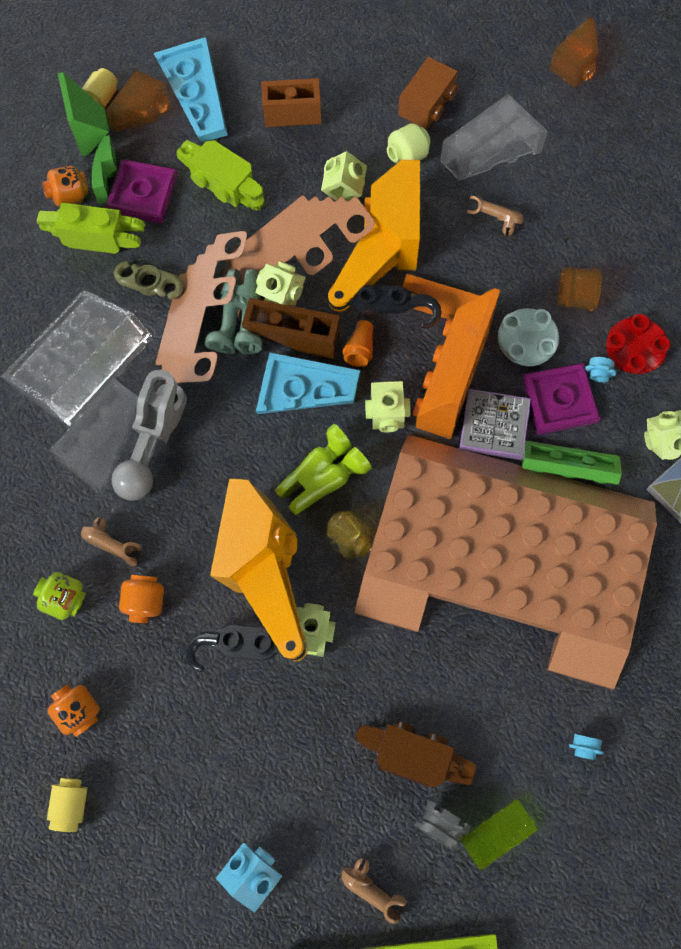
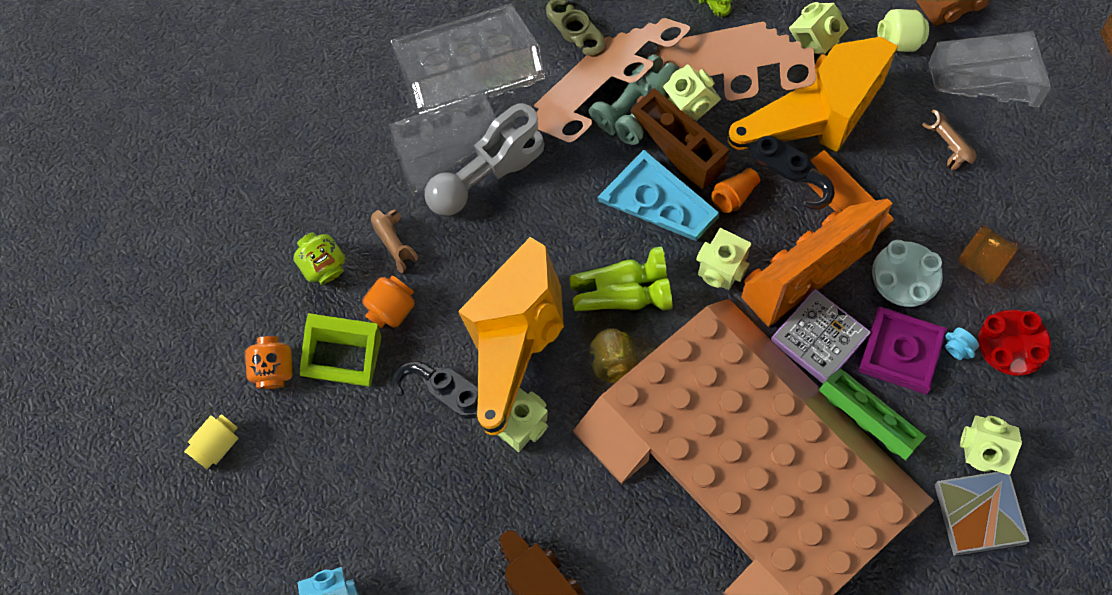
camera: 30 degrees right, 5 degrees down
none -> lime tile [299,313,382,387]

